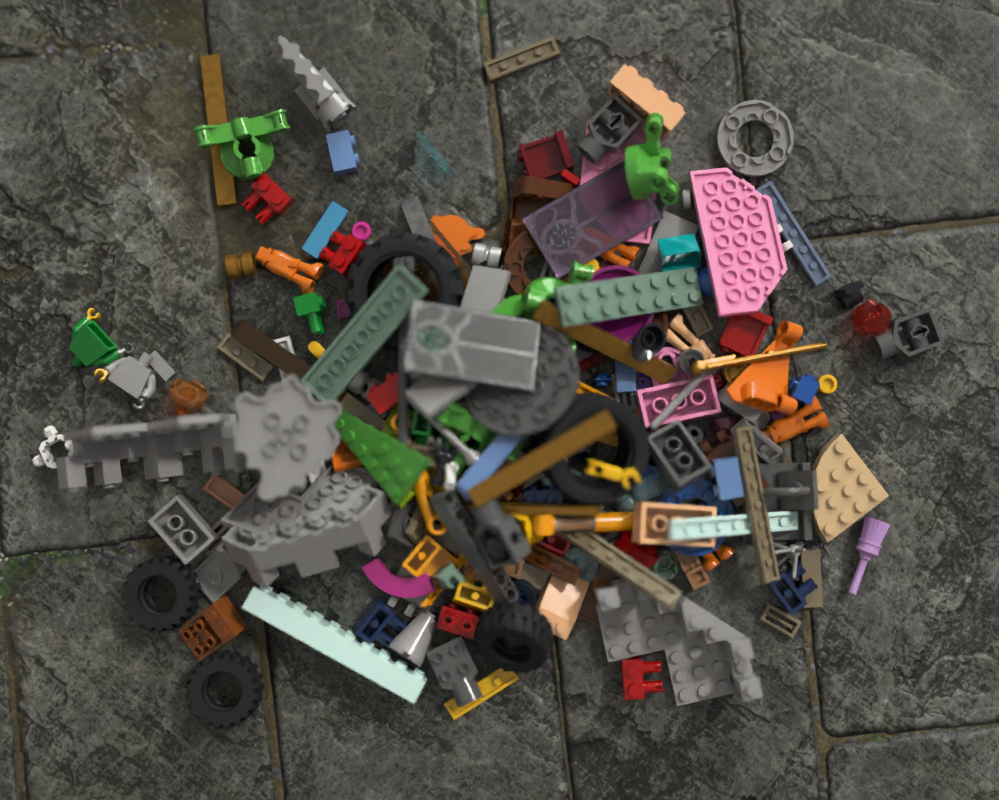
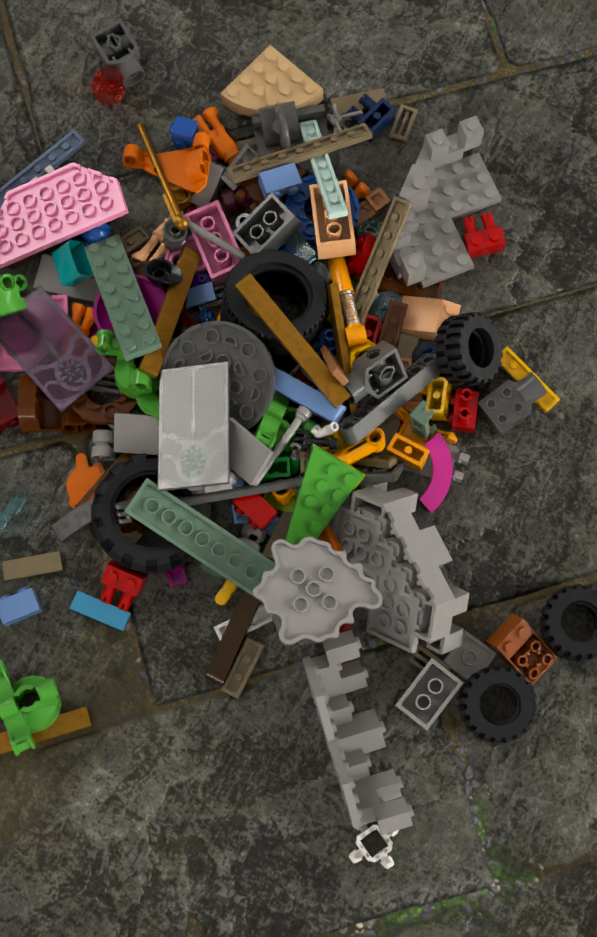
camera: 100 degrees left, 10 degrees down
green torso [69,308,134,367] -> none
light grey torso [94,351,156,410] -> none
light grey window [150,350,176,381] -> none
clear orange tile [168,378,208,416] -> none
nougat tile [203,475,245,509] -> none
pearl gold wheel [225,251,257,280] -> none
red brick [241,172,294,225] -> none
light aqua brick [242,584,428,703] -> none
orange piece [255,246,324,295] -> none
green brick [293,292,327,336] -> none
dark pink tile [352,222,371,241] -> none
dark blue brick [353,596,406,648] -> none
light grey cone [388,611,437,667] -> none
red tile [560,169,580,189] -> none
yellow piece [585,459,641,489] -> none
light grey tile [682,190,691,209] -> none
red panel [717,311,773,358] -> none
yellow tile [817,375,837,394] -> none
black plate [834,280,865,310] -> none
lavender piece [849,516,890,595] -> none
none -> dark tan tile [2,551,63,581]
none -> medium nougat tile [320,345,349,385]

